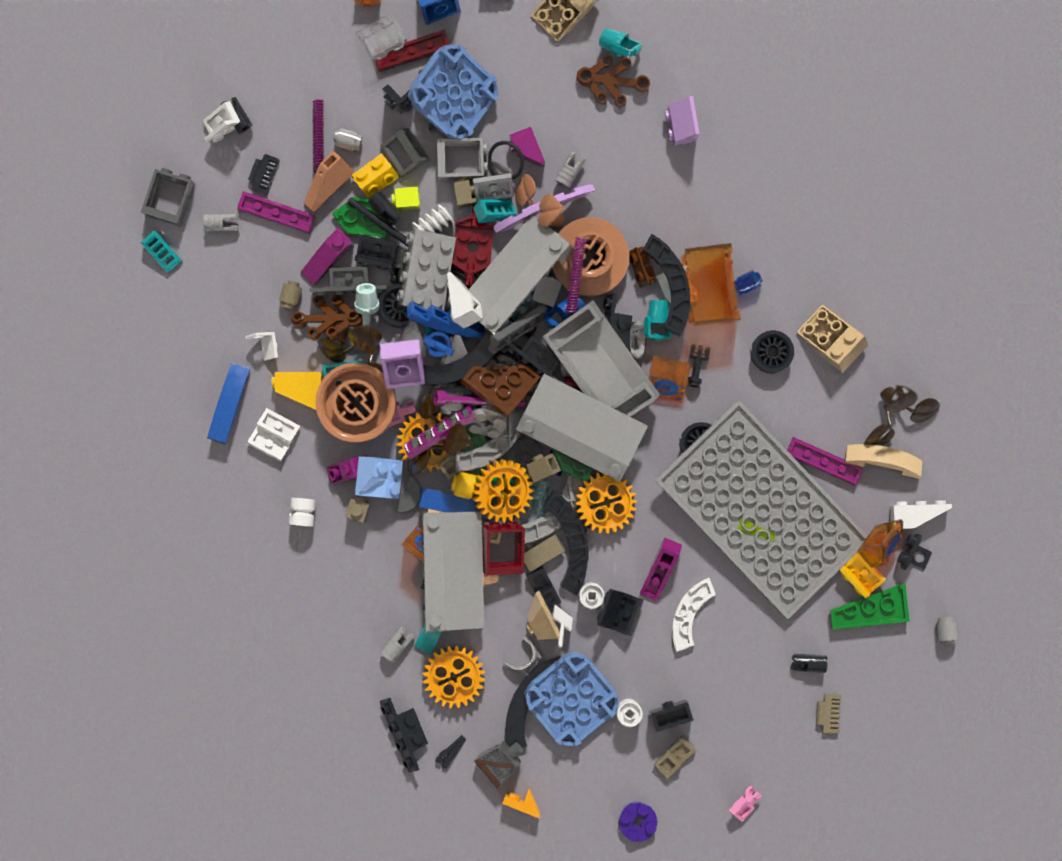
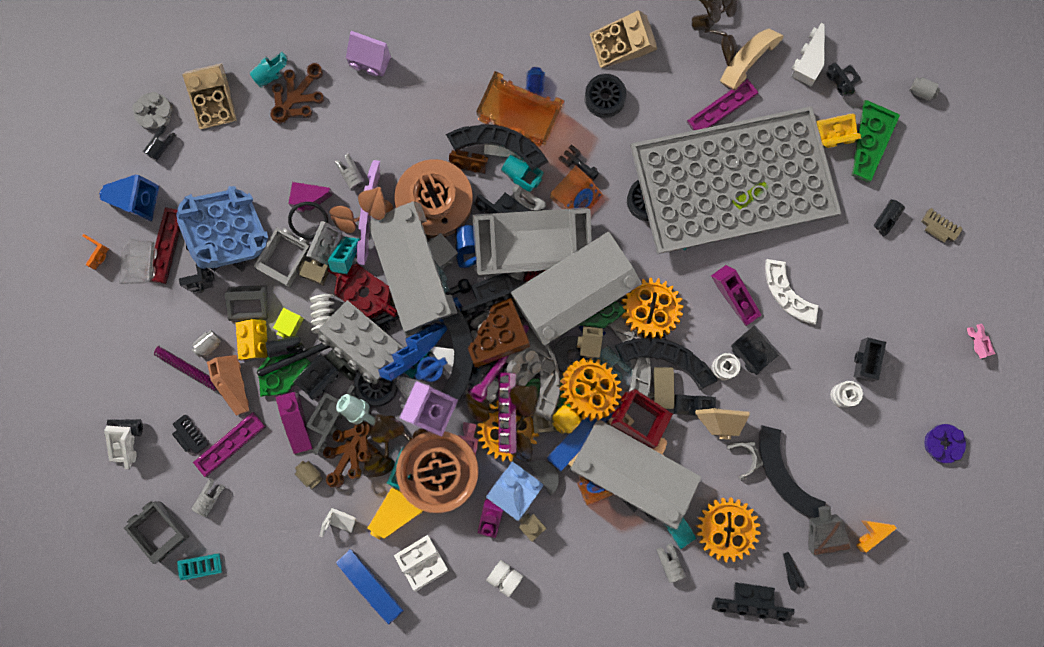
camera: 55 degrees left, 5 degrees down
white slope [447,272,483,328] -> none
dark grey plate [488,304,548,354] -> none
medium blue plate [525,651,619,746] -> none
white piece [553,605,573,647] -> none
magenta piece [565,237,586,312] -> none
dark tan slope [654,735,696,779] -> none
clear orange slope [857,519,903,568] -> none

